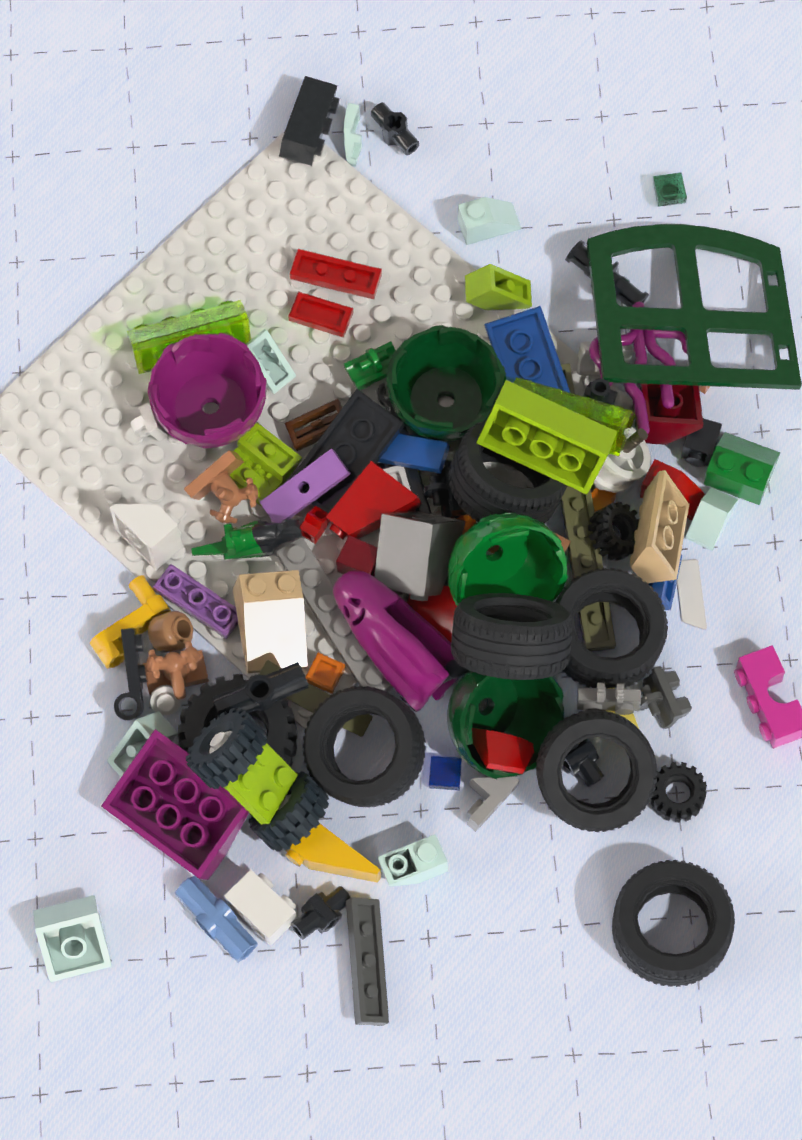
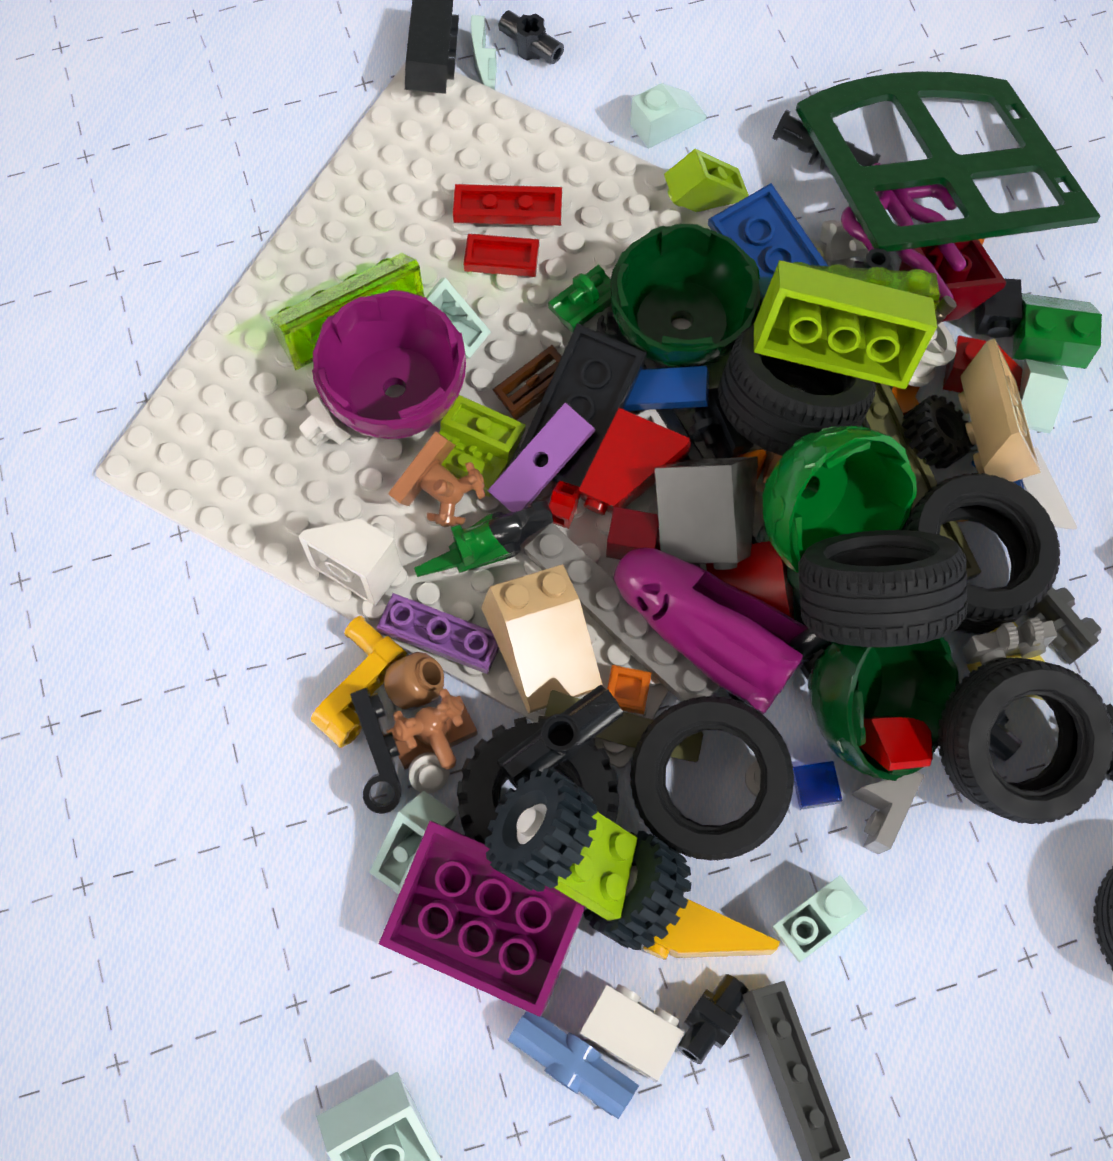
camera: 15 degrees left, 0 degrees up
clear green plate [653,172,687,207] -> none

